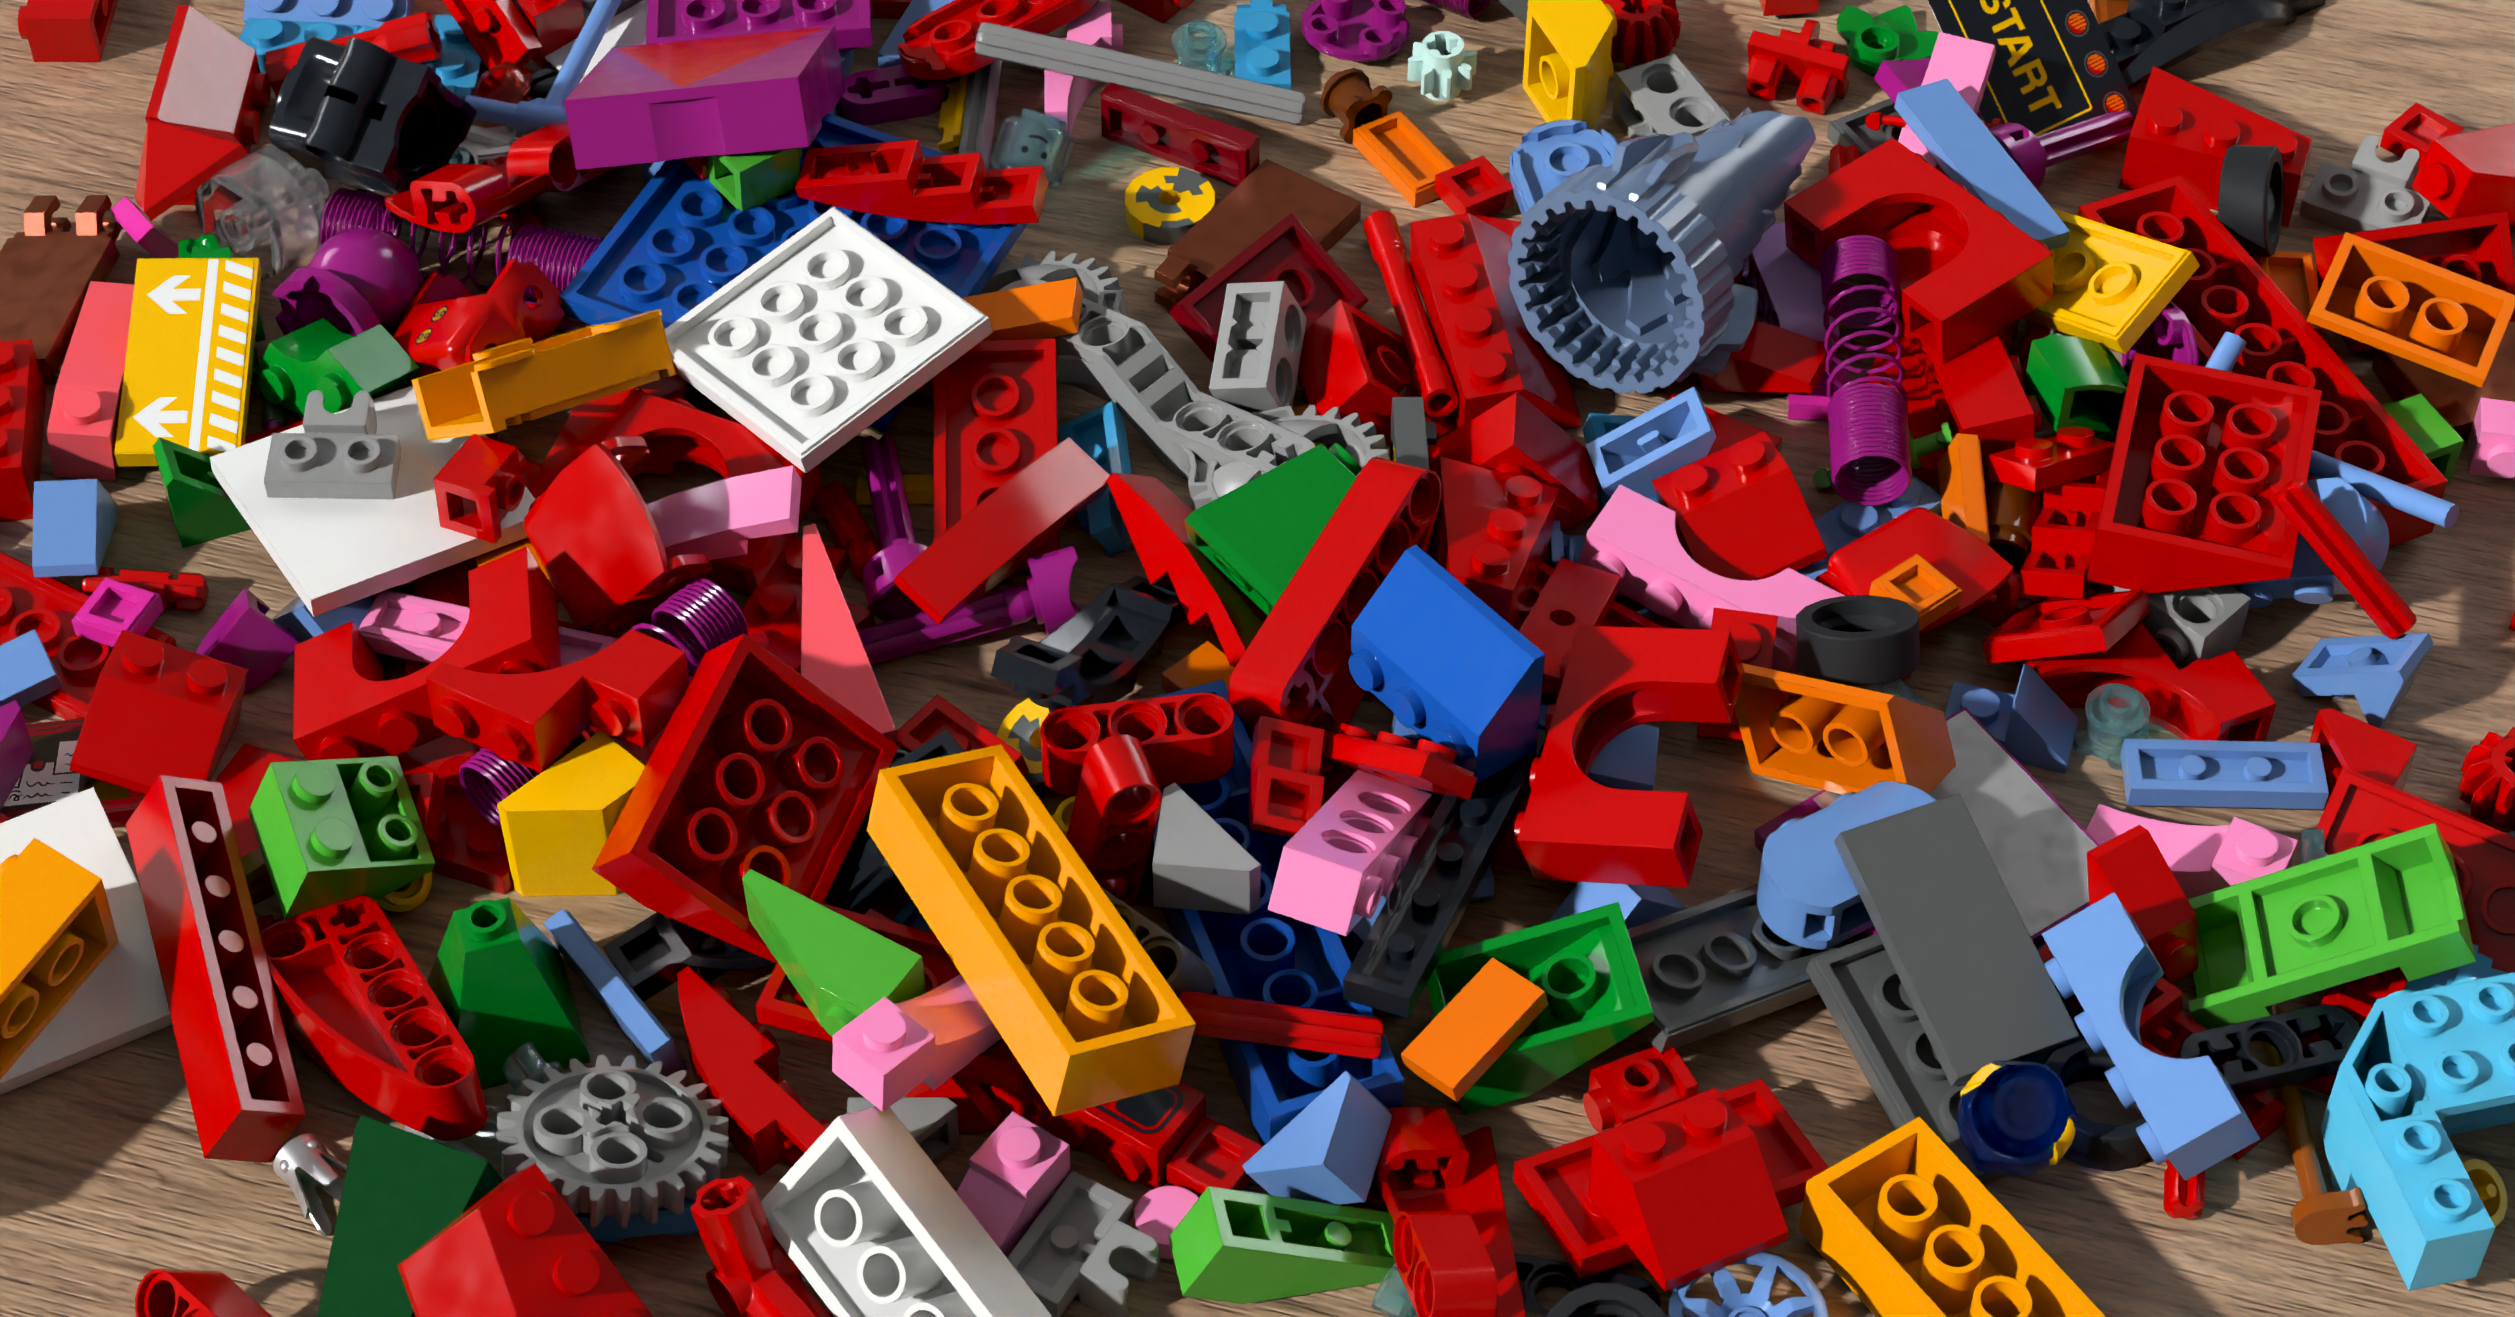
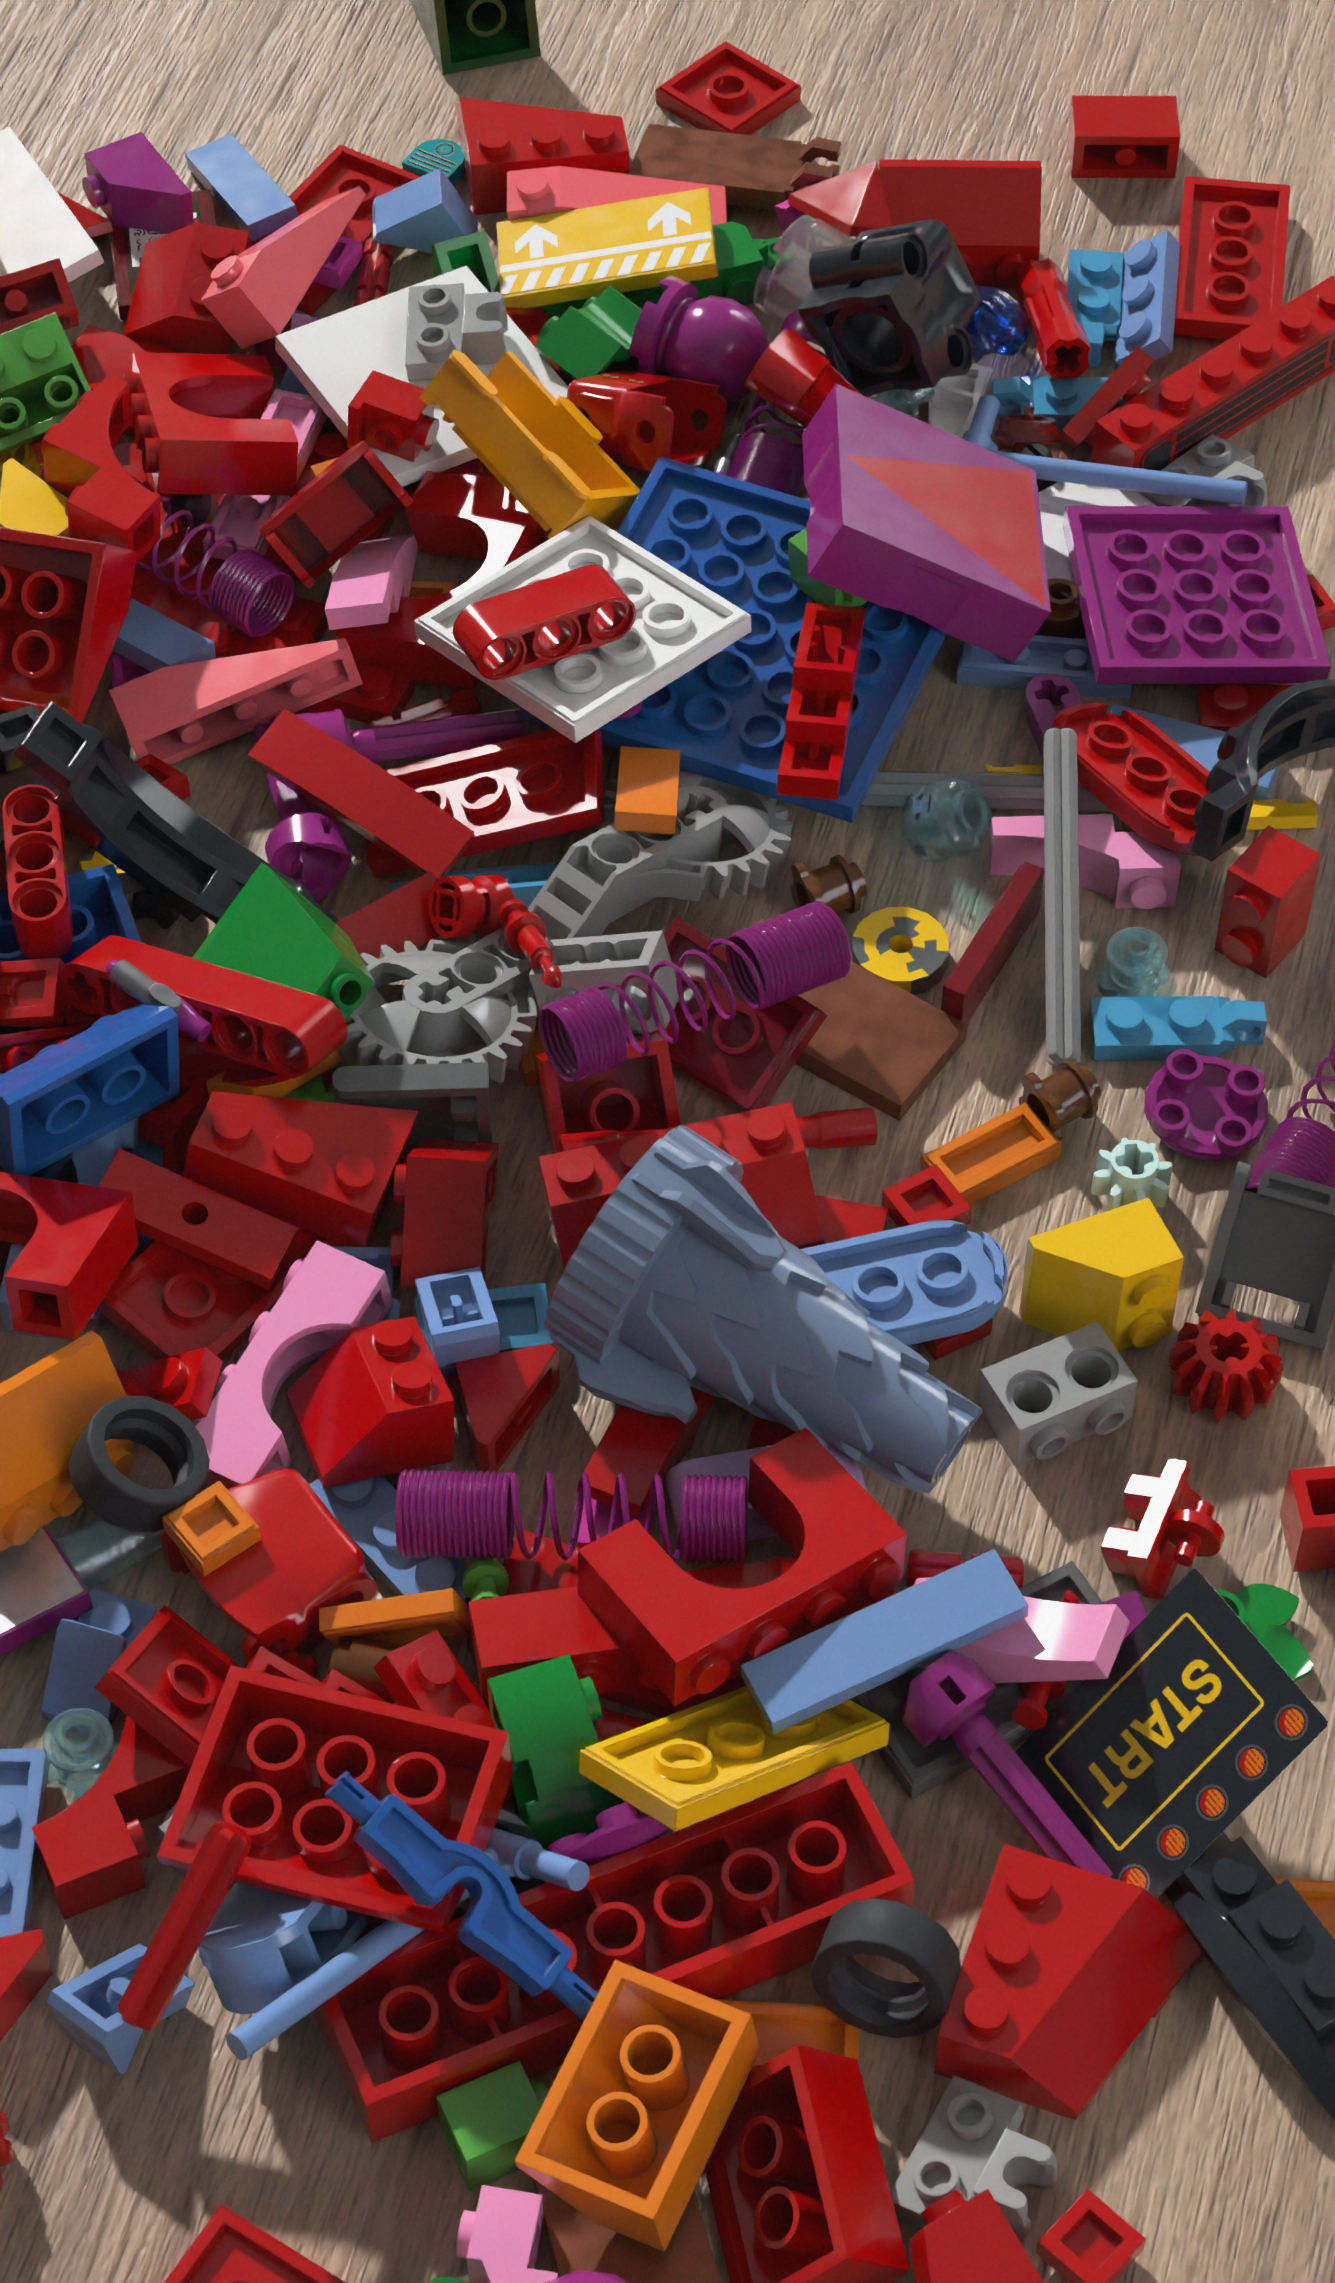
camera: 90 degrees right, 5 degrees up
none -> flat silver piece [106,960,212,1042]
none -> coral slope [201,186,366,349]
none -> blue piece [325,1771,598,2019]
none -> red wheel [428,875,514,938]
none -> red beam [452,564,636,681]
none -> red piece [498,899,562,988]
none -> magenta piece [538,901,852,1083]
none -> reddish brown brick [791,855,867,914]

